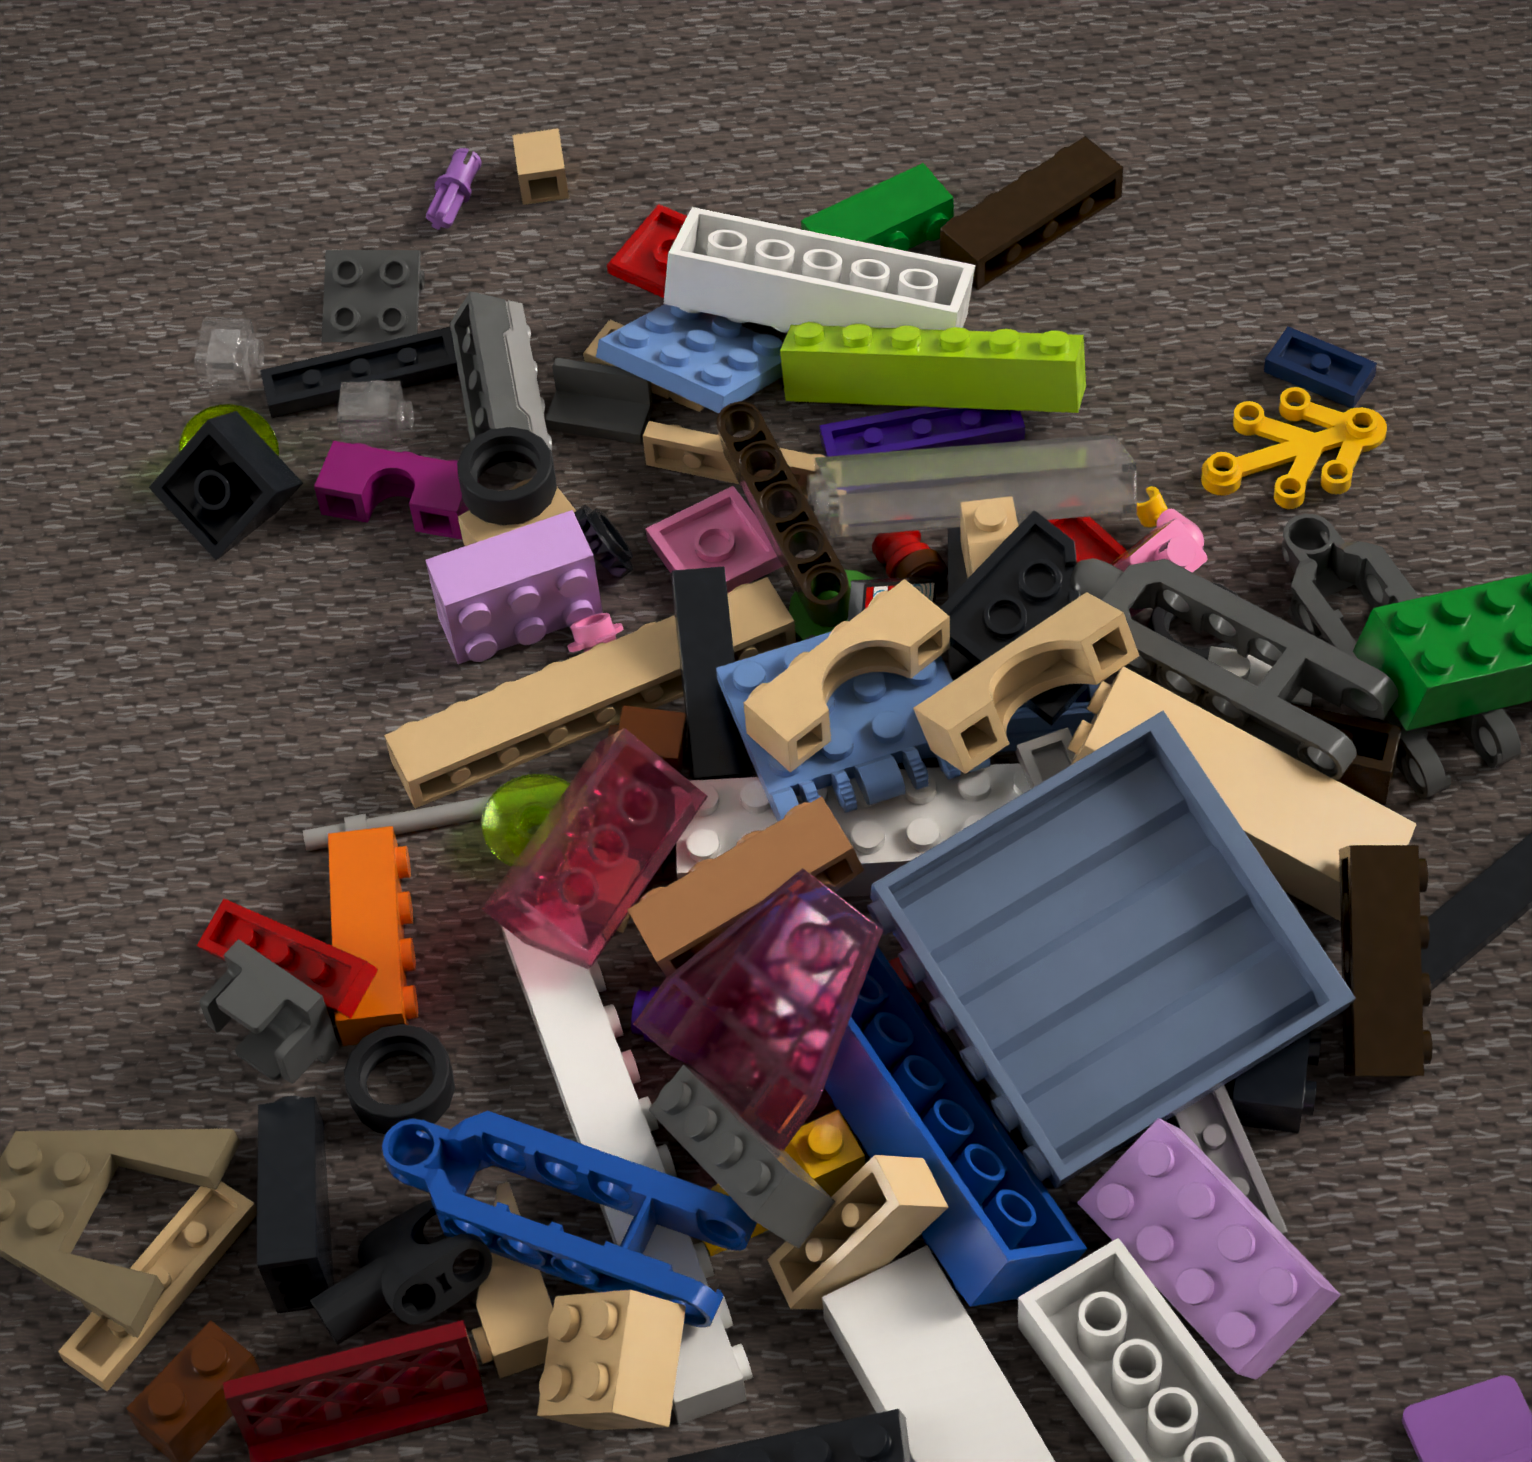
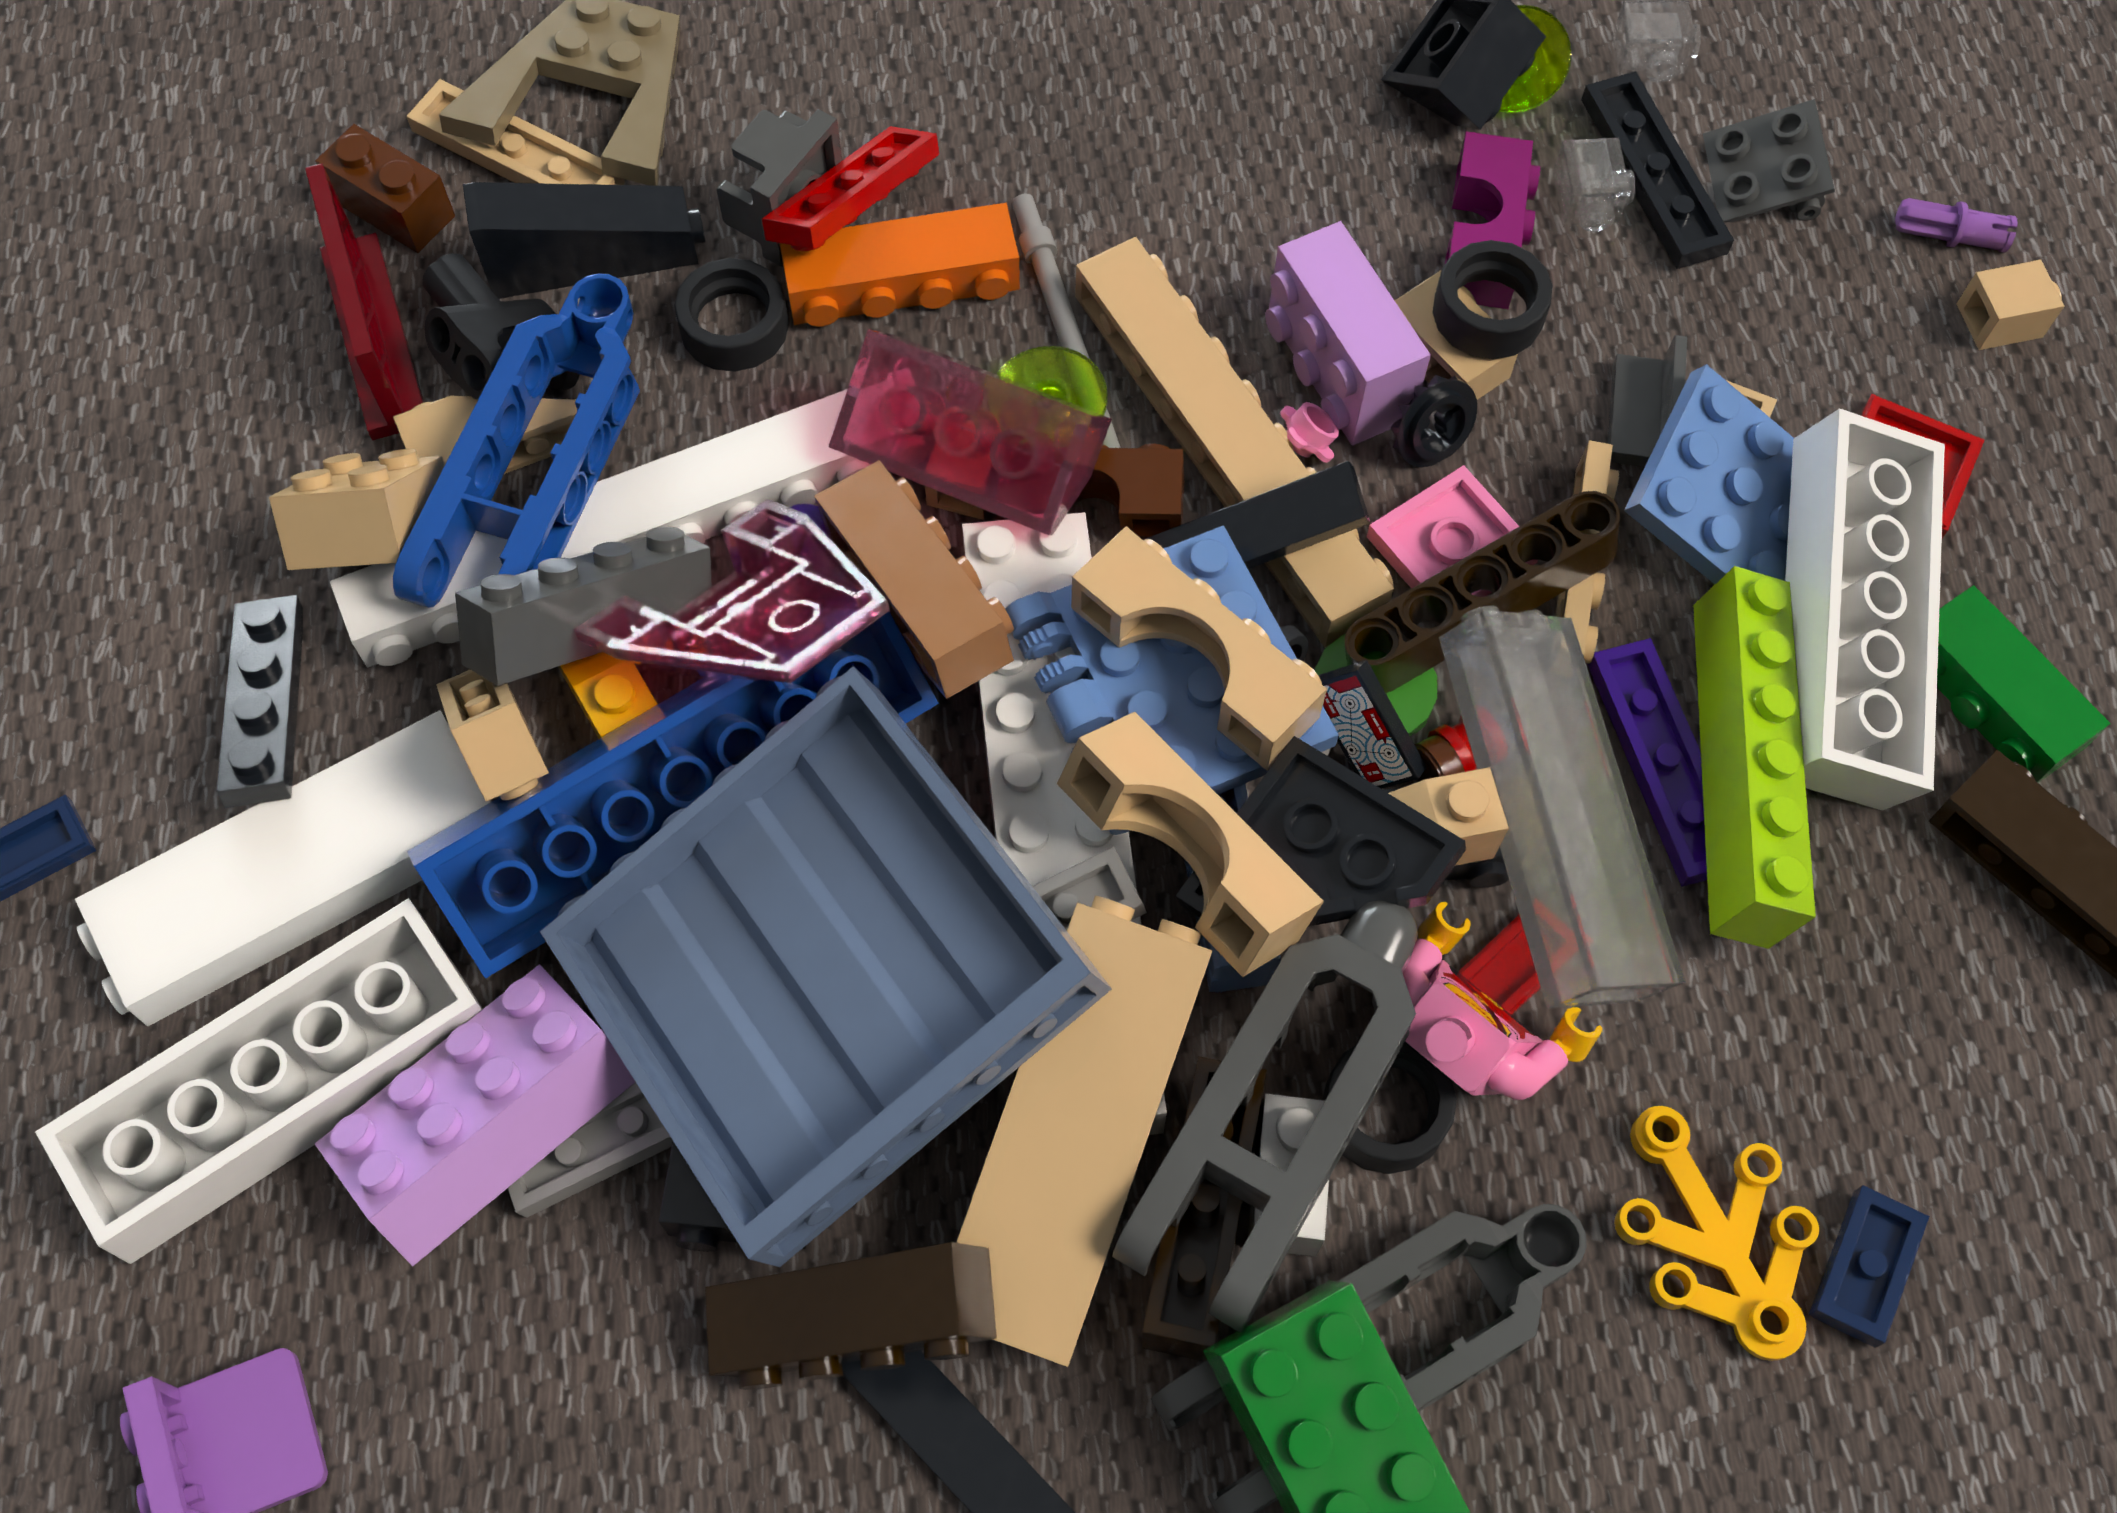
camera: 80 degrees right, 10 degrees up
dark grey piece [450,291,552,480] -> none

